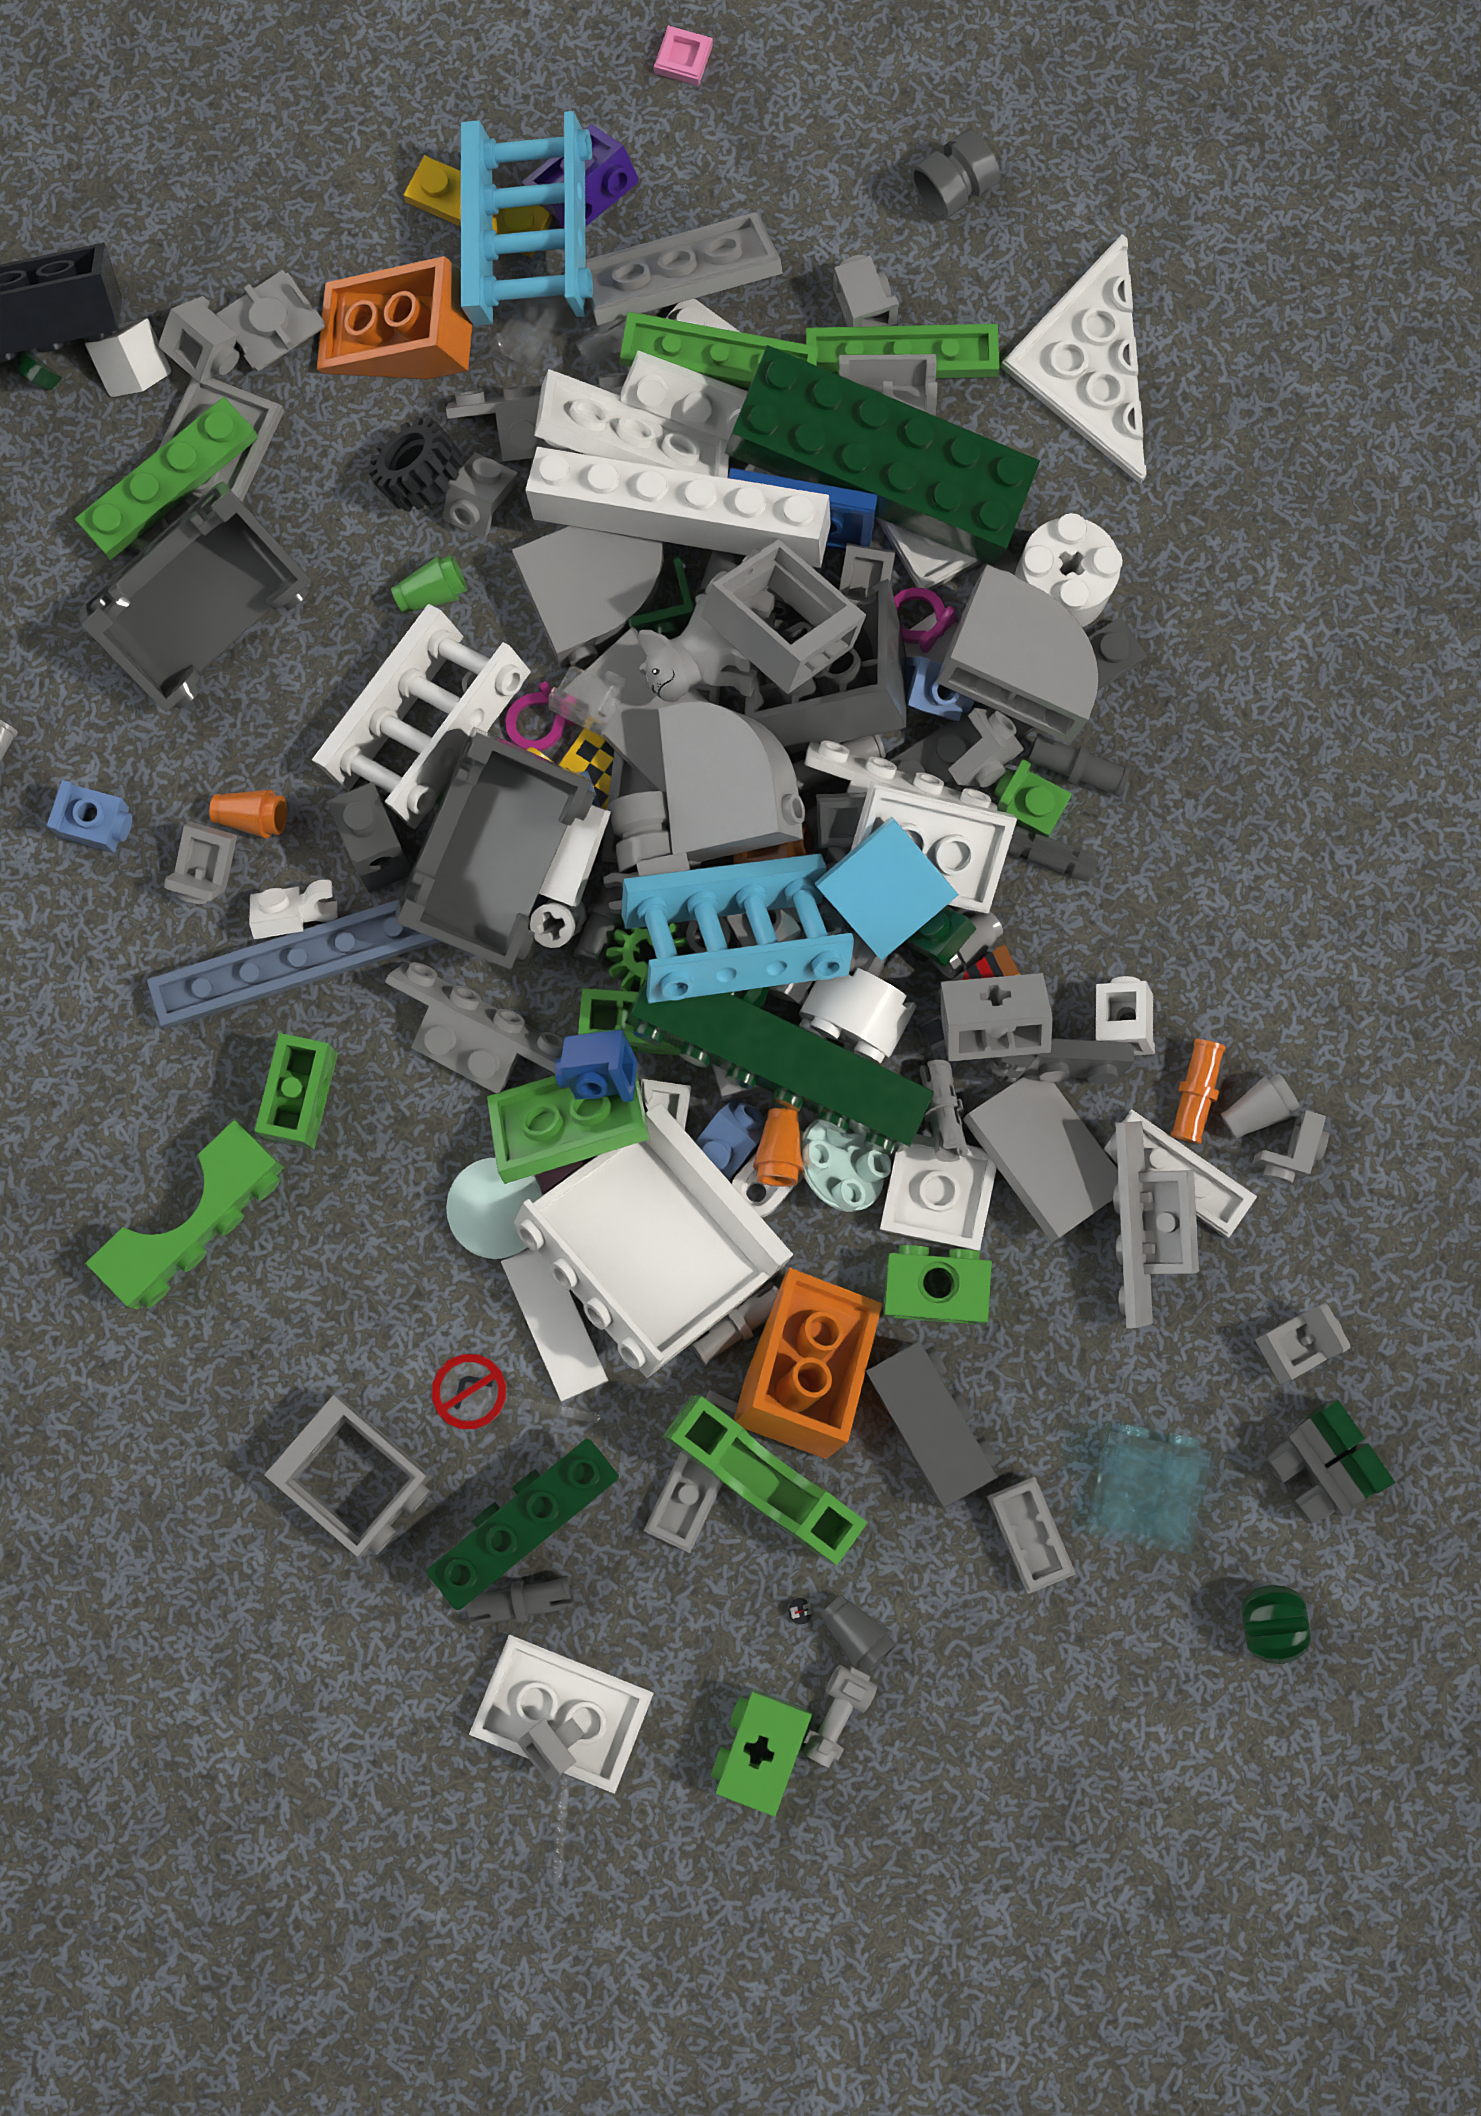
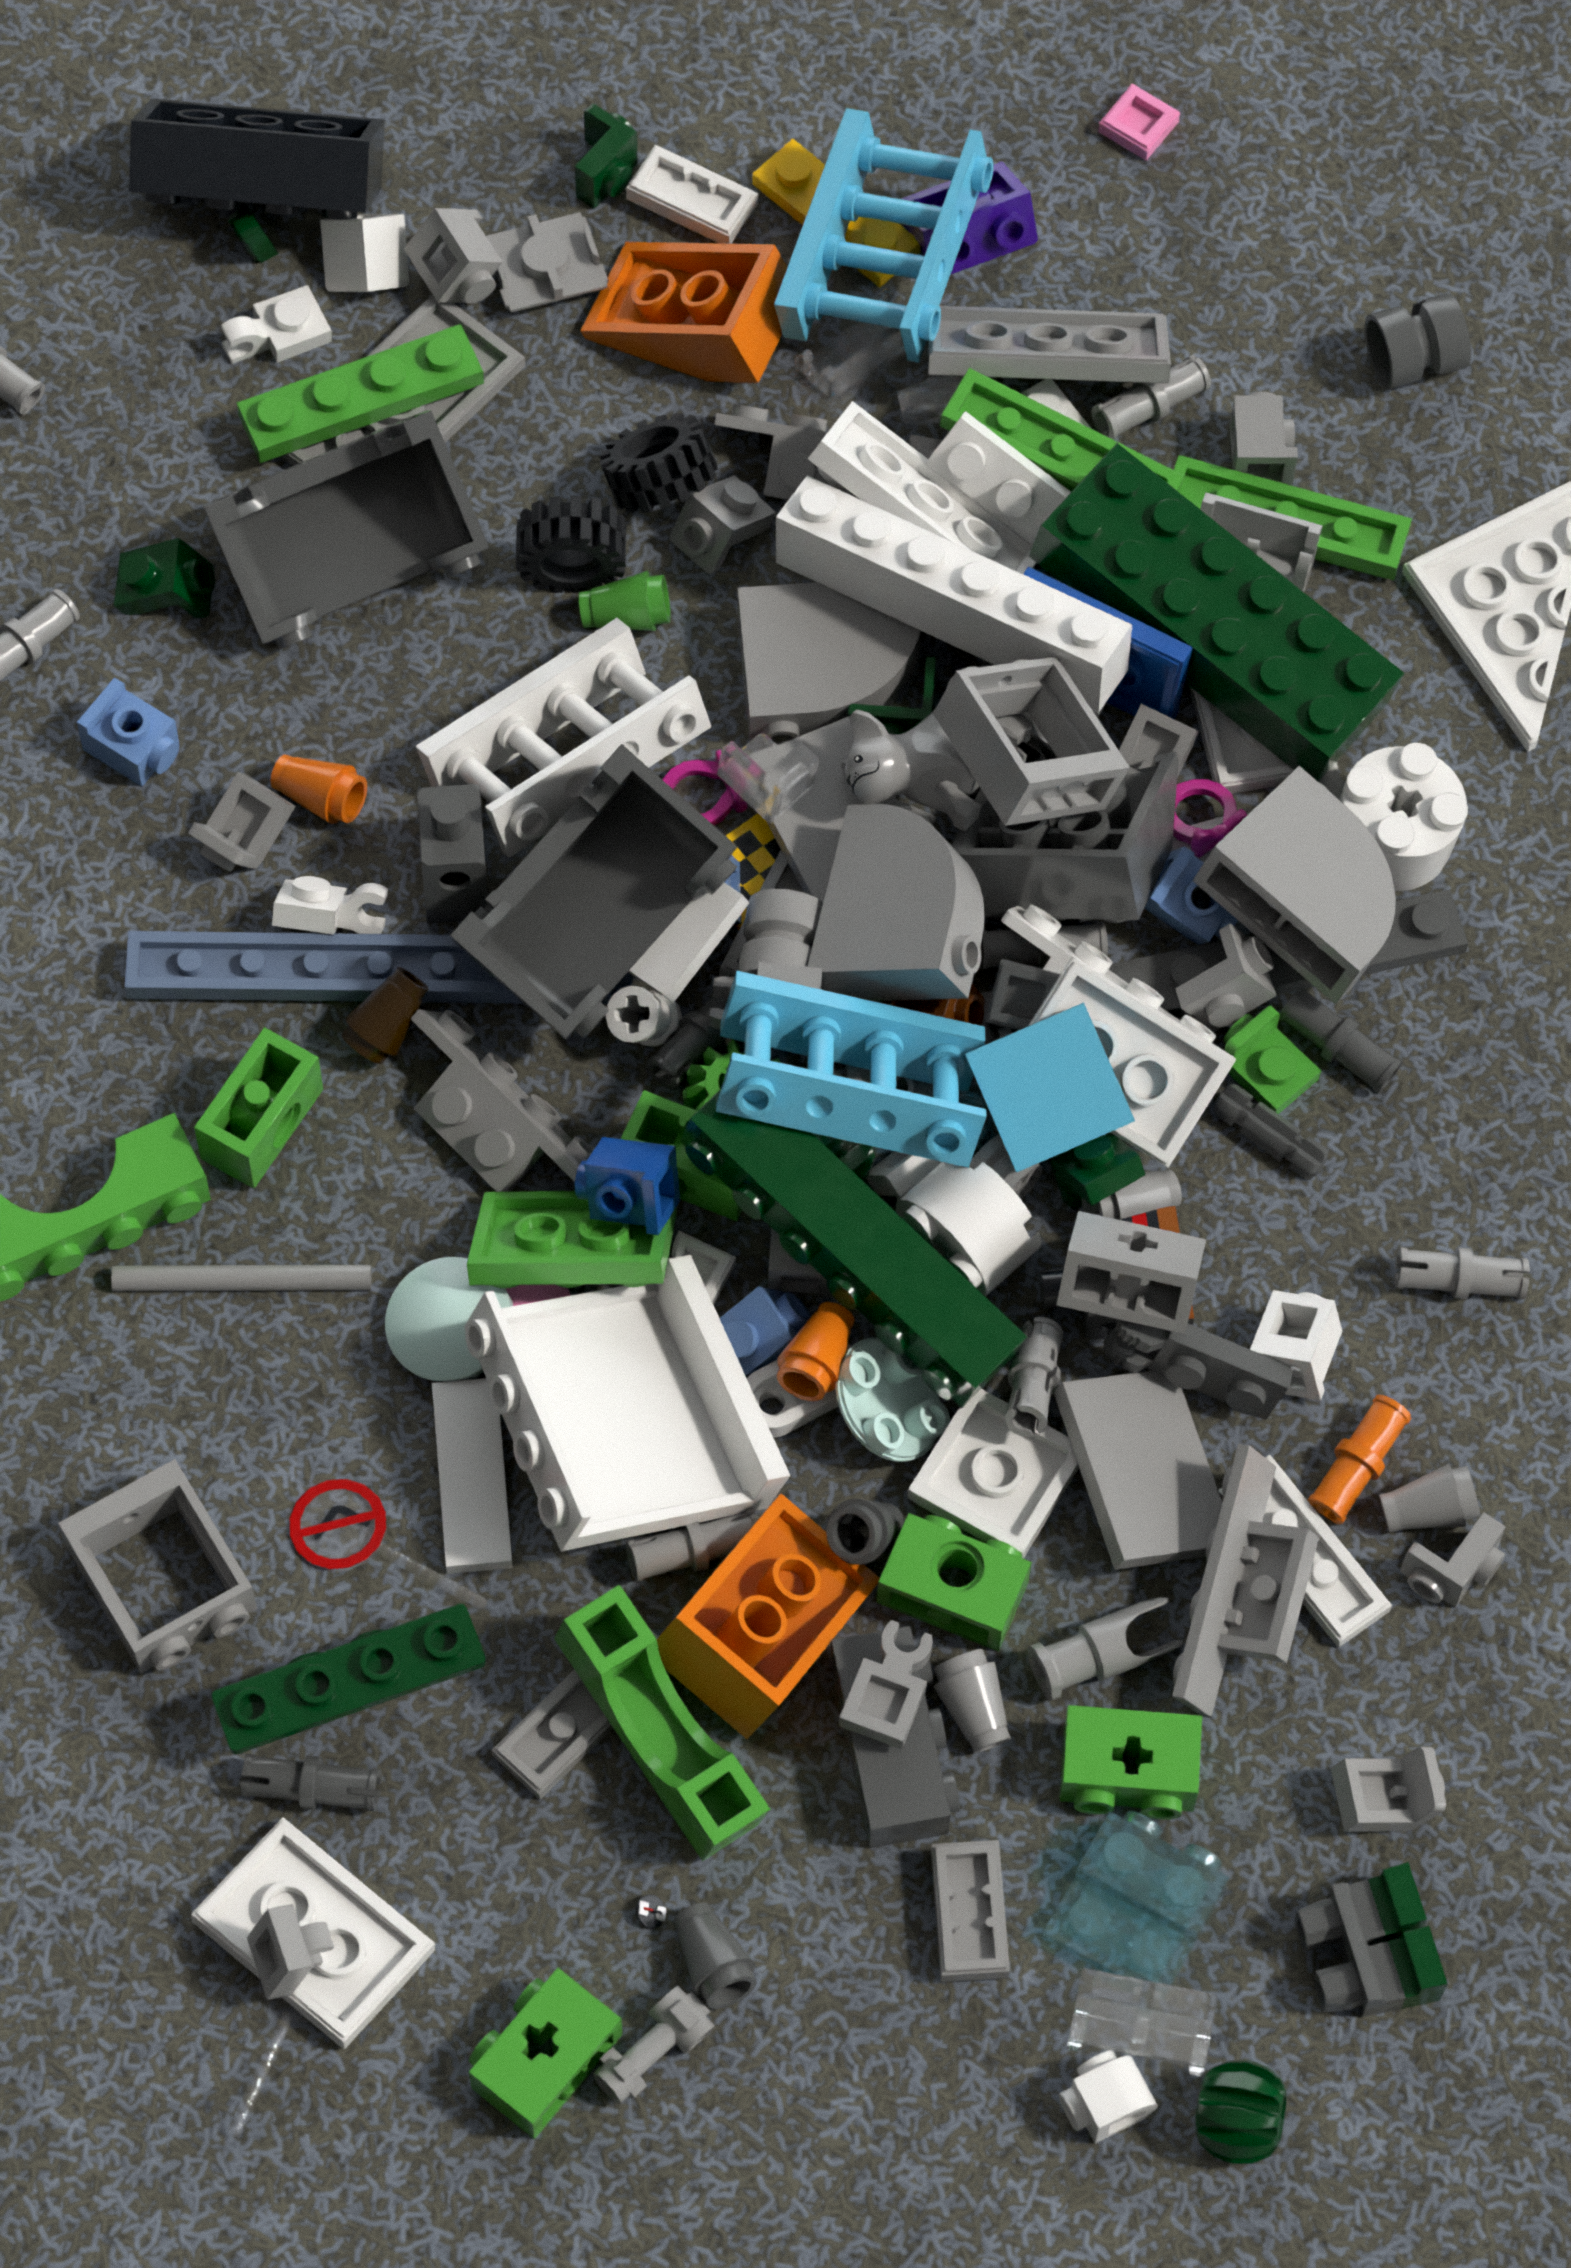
camera: 15 degrees right, 15 degrees down
none -> light grey bar [111,1265,372,1291]
none -> dark green bracket [114,538,215,619]
none -> white plate [221,285,332,364]
none -> dark brown cone [341,967,429,1064]
none -> black tyre [516,495,626,593]
none -> dark green bracket [575,103,638,209]
none -> white plate [626,145,758,244]
none -> dark grey cone [826,1499,904,1565]
none -> light grey plate [839,1620,933,1750]
none -> light grey cone [933,1649,1011,1754]
none -> light grey piece [1028,1598,1184,1701]
none -> white plate [1059,2050,1158,2143]
none -> bright green brick [1060,1705,1202,1820]
none -> clear hinge [1067,1968,1218,2076]
none -> light grey pin [1091,355,1211,439]
none -> light grey pin [1394,1247,1530,1299]

